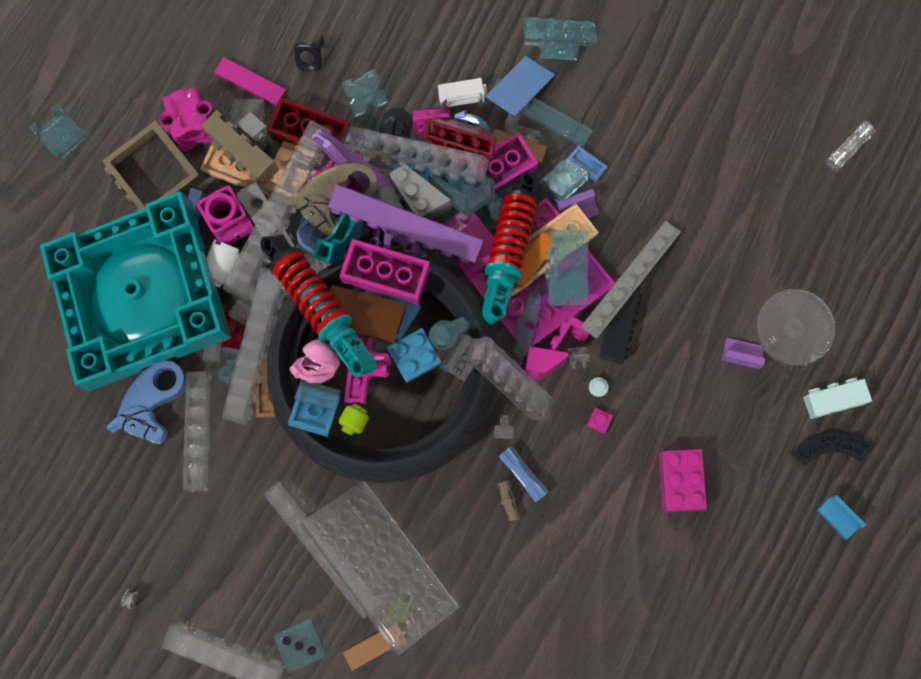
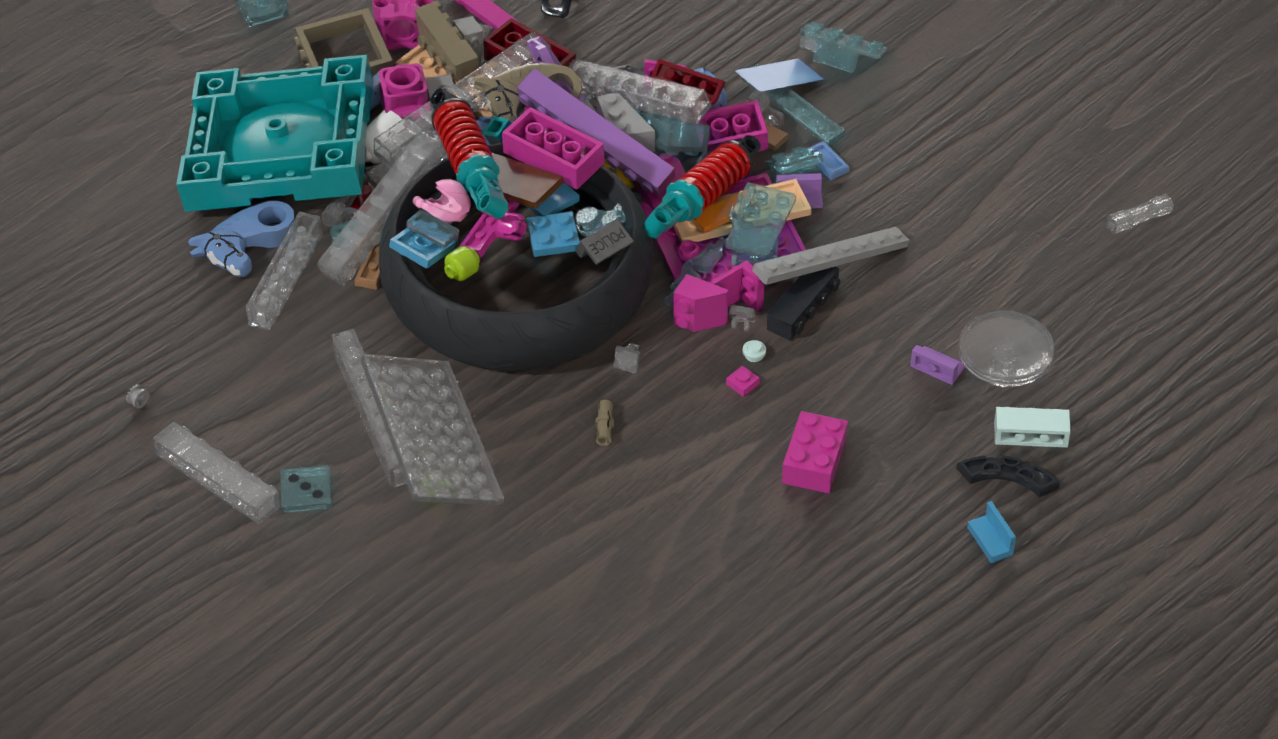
camera: 15 degrees right, 30 degrees down
clear light blue plant [342,69,388,117] -> none
medium nougat tile [343,623,406,671] -> none
white window [438,78,487,109] -> none
clear brick [466,337,554,420] -> none
medium blue axle [499,446,549,502] -> none

